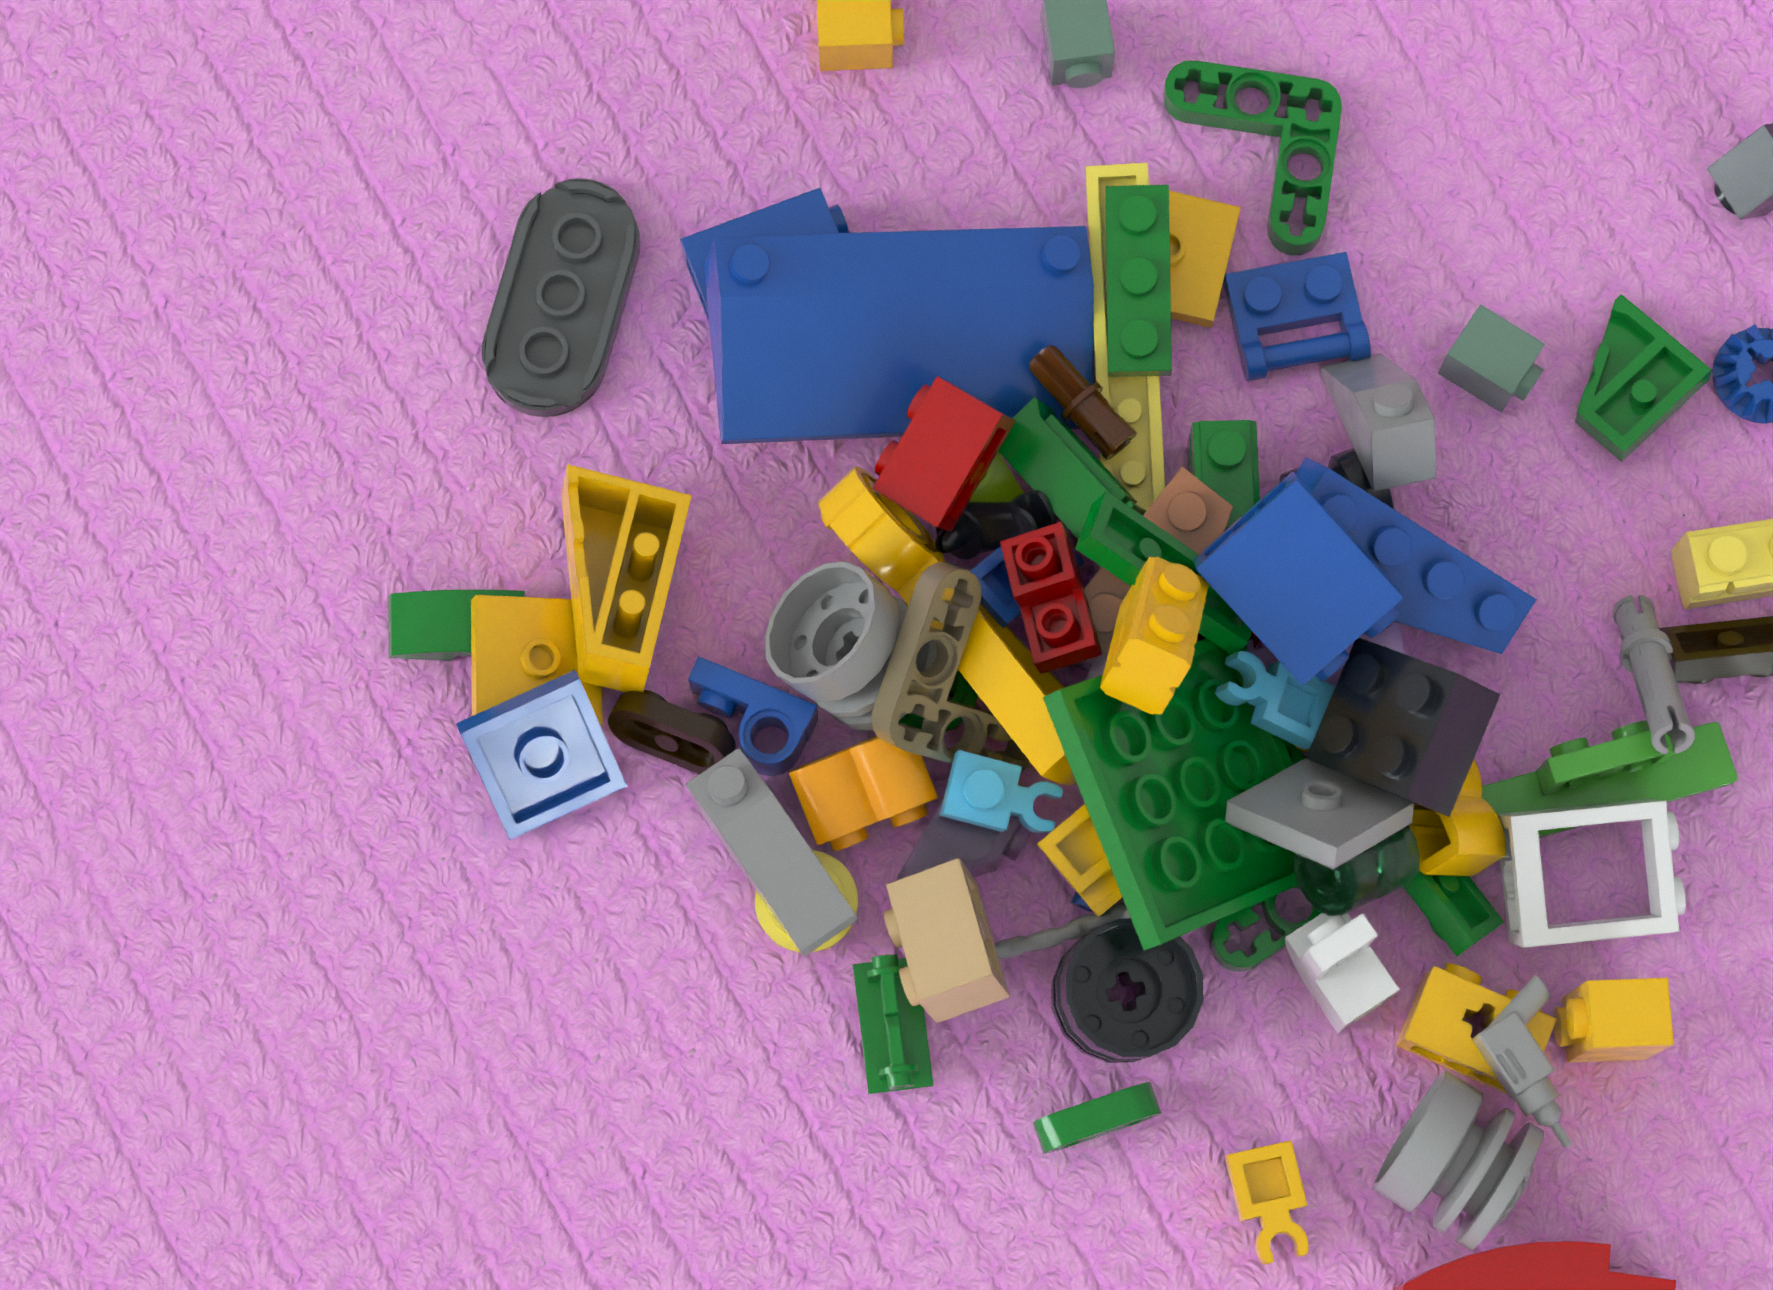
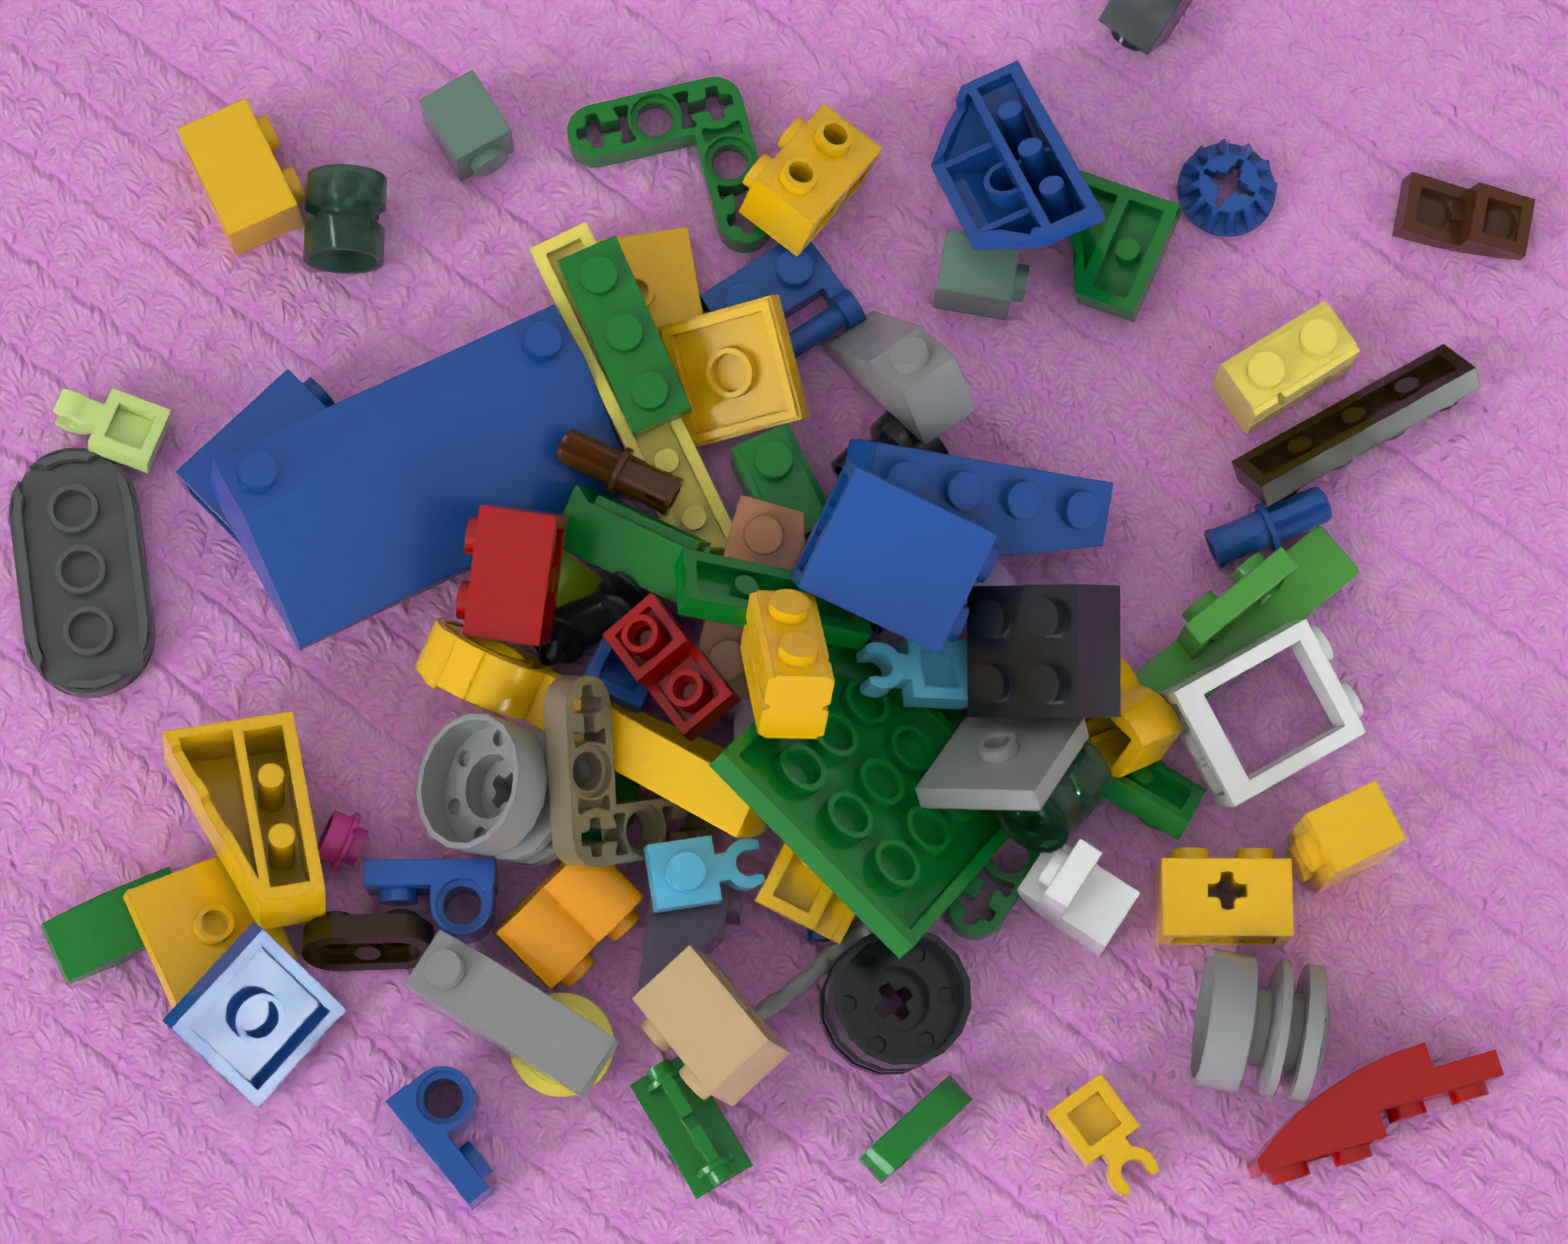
camera: 30 degrees left, 0 degrees up
light grey piece [1473,975,1571,1147] -> none
light grey pin [1612,595,1695,754] -> none
none -> yellowish green plate [53,388,172,474]
none -> clear green wheel [303,164,387,274]
none -> dark pink plate [317,810,369,872]
none -> blue plate [385,1066,493,1210]
none -> yellow plate [658,294,810,447]
none -> yellow brick [738,103,883,257]
none -> blue wedge [931,60,1105,250]
none -> blue axle [1204,487,1332,569]

